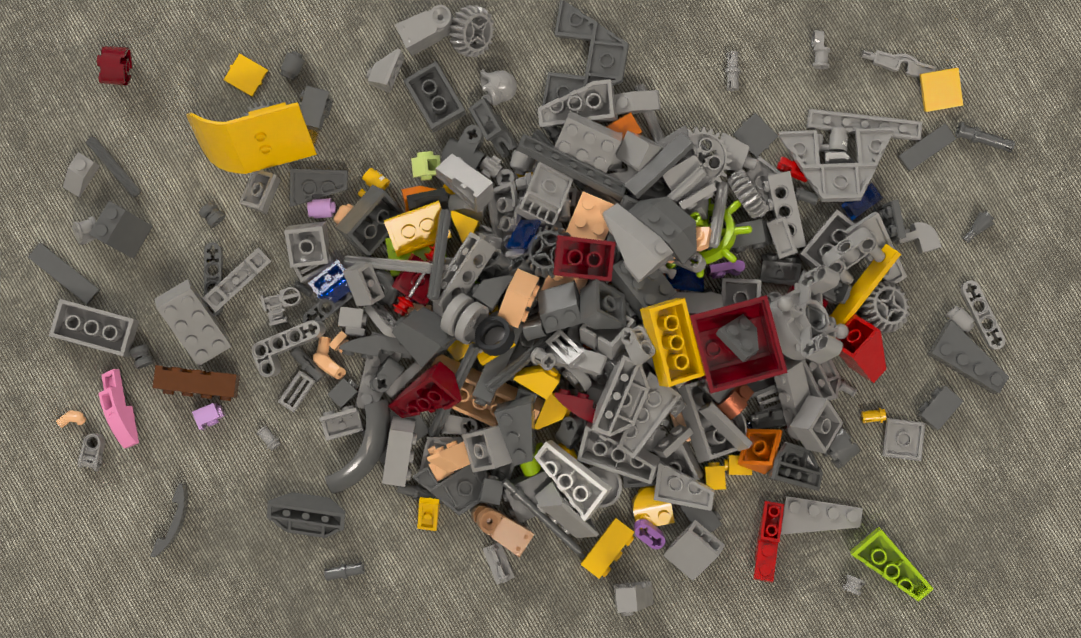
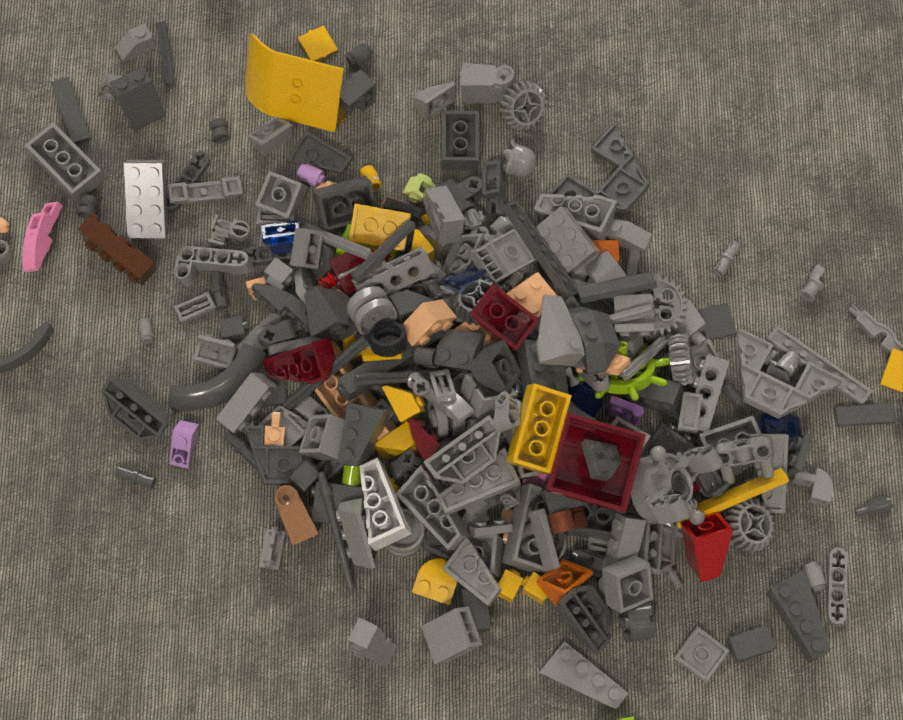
camera: 25 degrees right, 15 degrees down
lavender brick [192,403,225,430] -> none
dark grey piece [290,278,317,299] -> none
light nougat arm [313,336,346,380] -> none
yellow slope [417,497,440,531] -> none
light nougat slope [426,440,470,473] -> none
yellow brick [580,517,635,579] -> none
medium lavender beam [634,519,666,549] -> none
red slope [753,501,784,583] -> none
red plate [776,157,807,182] -> none
yellow pin [861,408,886,424] -> none
none -> lavender slope [169,420,199,469]

